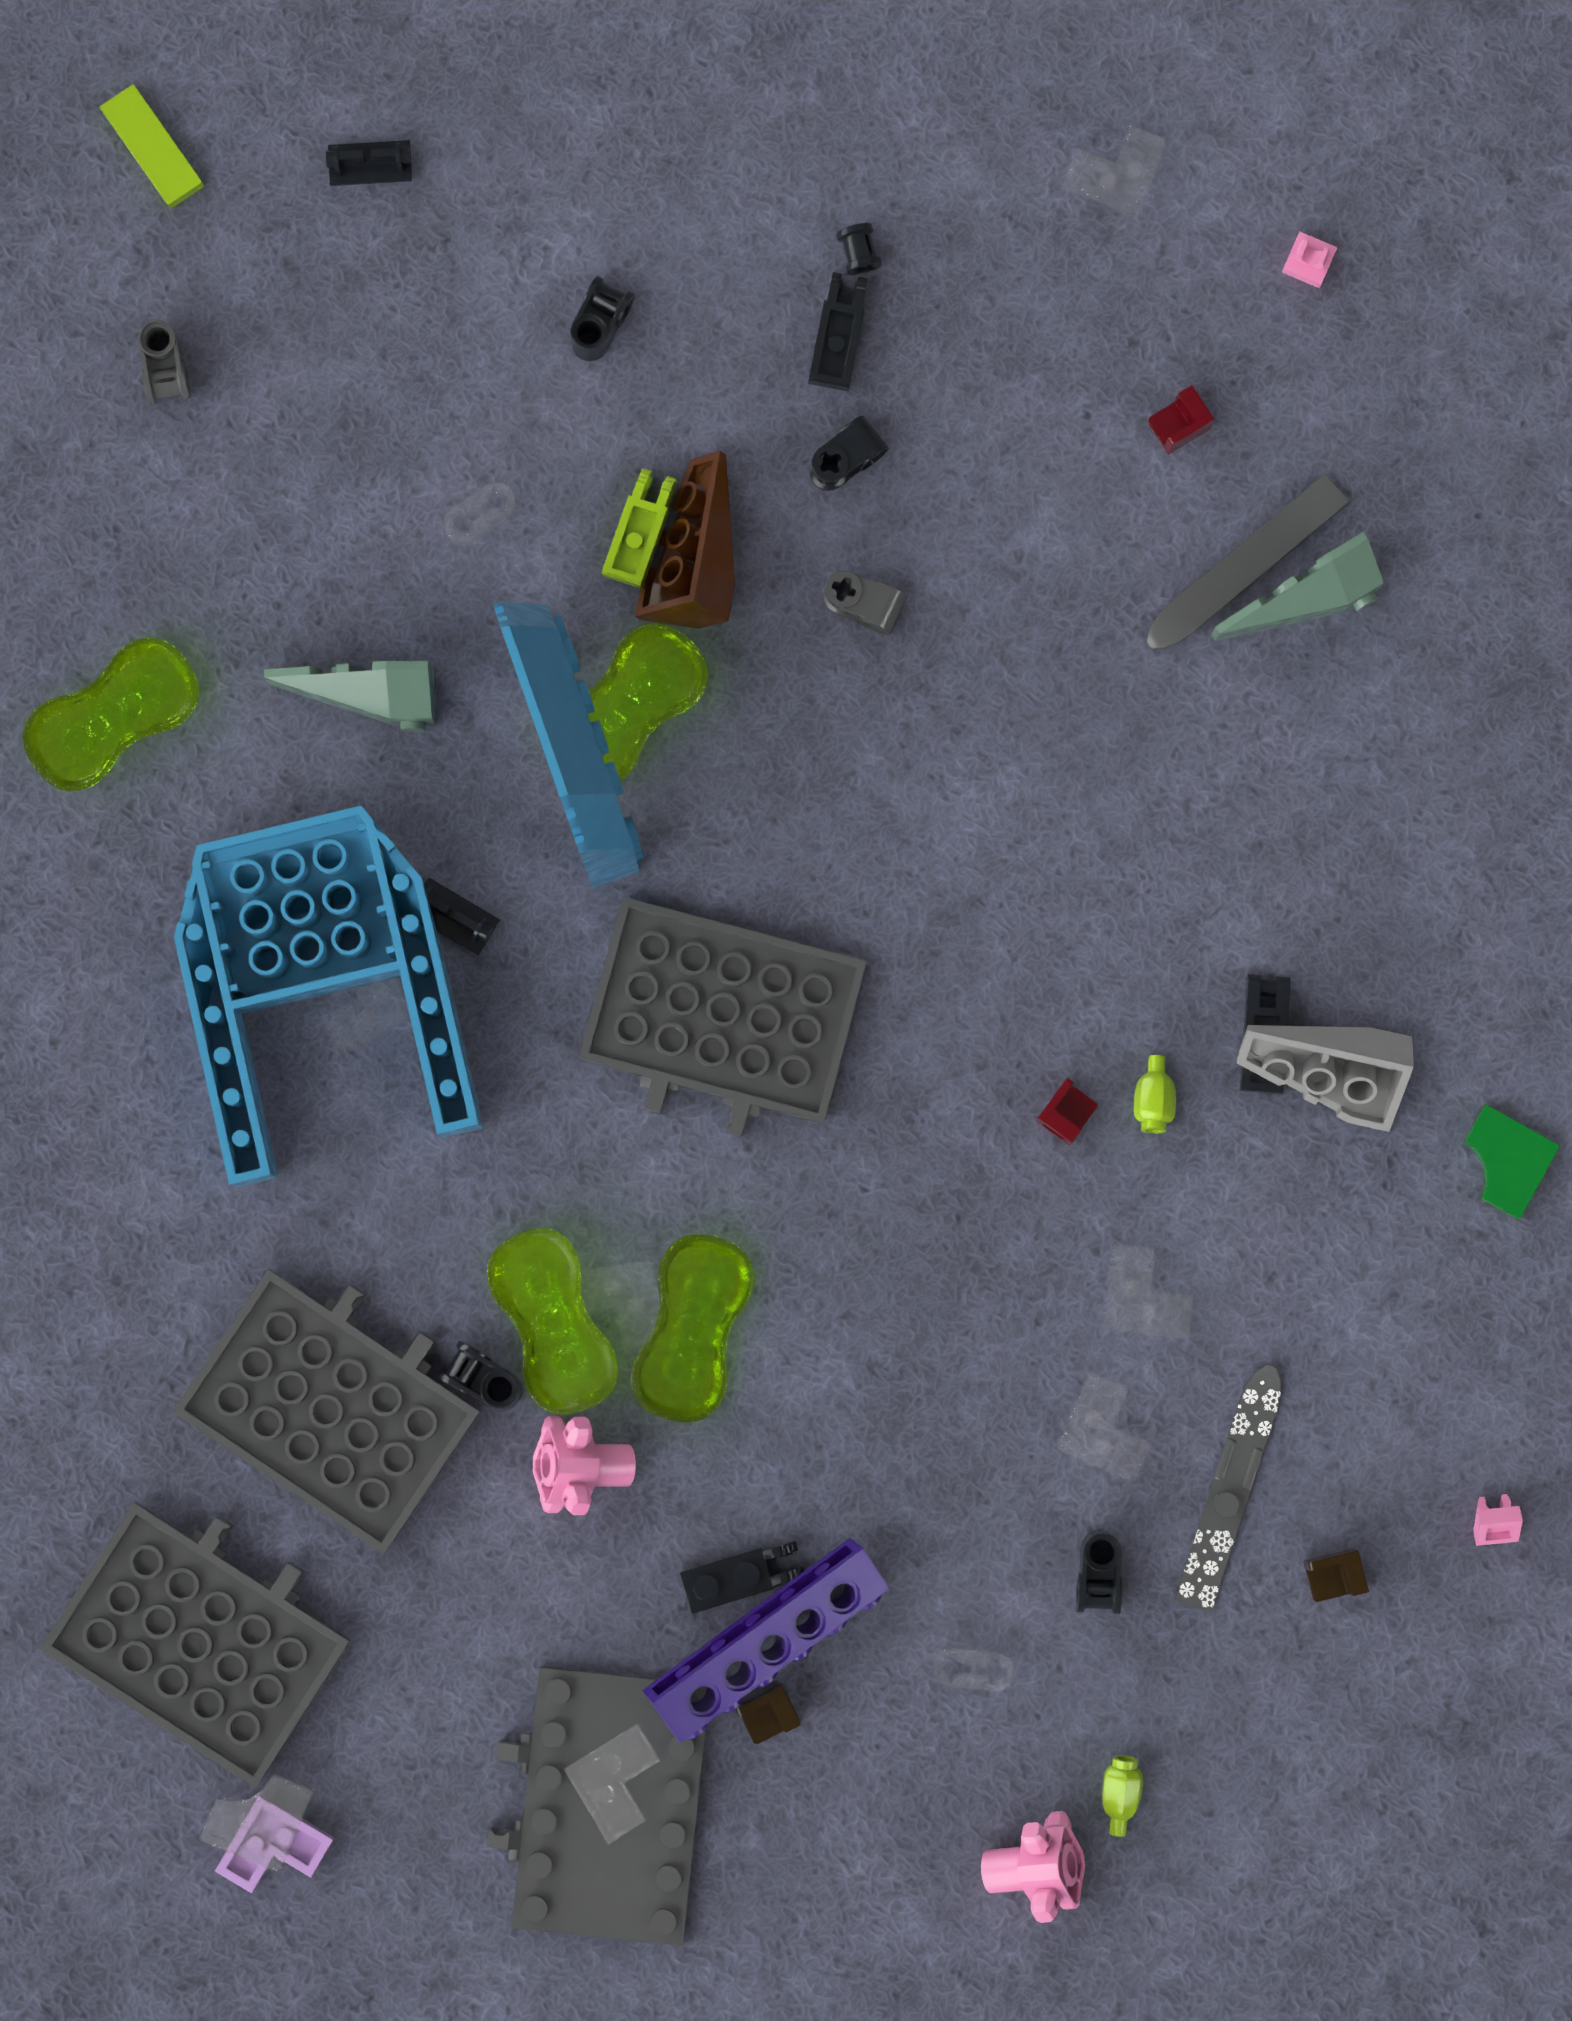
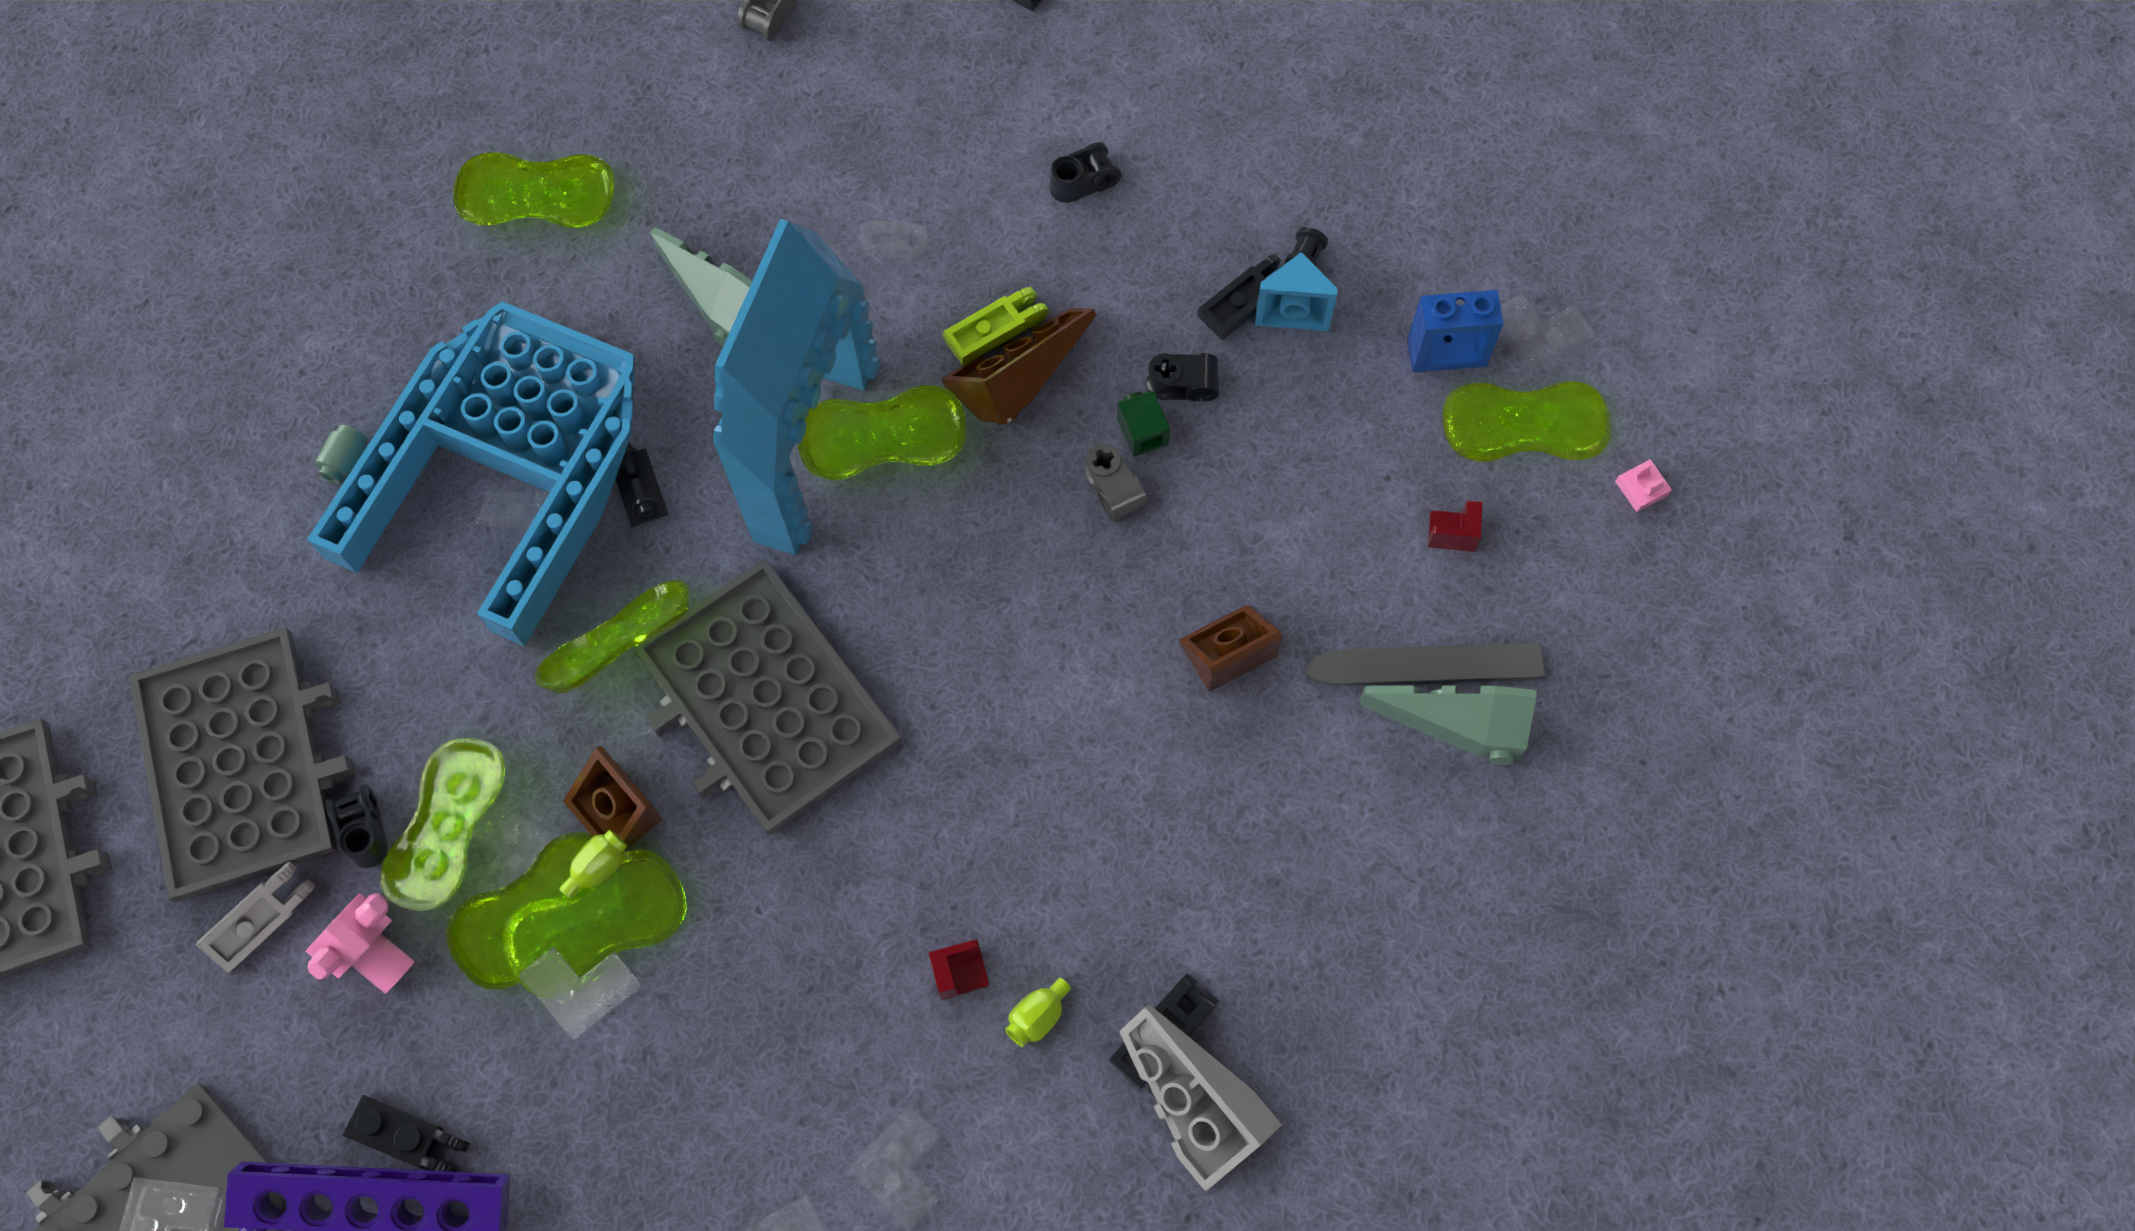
camera: 40 degrees right, 15 degrees down
none -> light grey hinge [196,861,316,973]
none -> sand green brick [314,425,368,484]
none -> clear neon green plate [502,850,687,997]
none -> clear tile [519,946,642,1041]
none -> clear neon green plate [534,580,689,694]
none -> lime plant [559,829,628,899]
none -> reddish brown slope [563,746,663,852]
none -> dark green brick [1117,390,1170,457]
none -> reddish brown slope [1179,605,1282,692]
none -> dark azure slope [1255,252,1338,331]
none -> blue window [1407,290,1504,372]
none -> clear neon green plate [1443,381,1611,462]

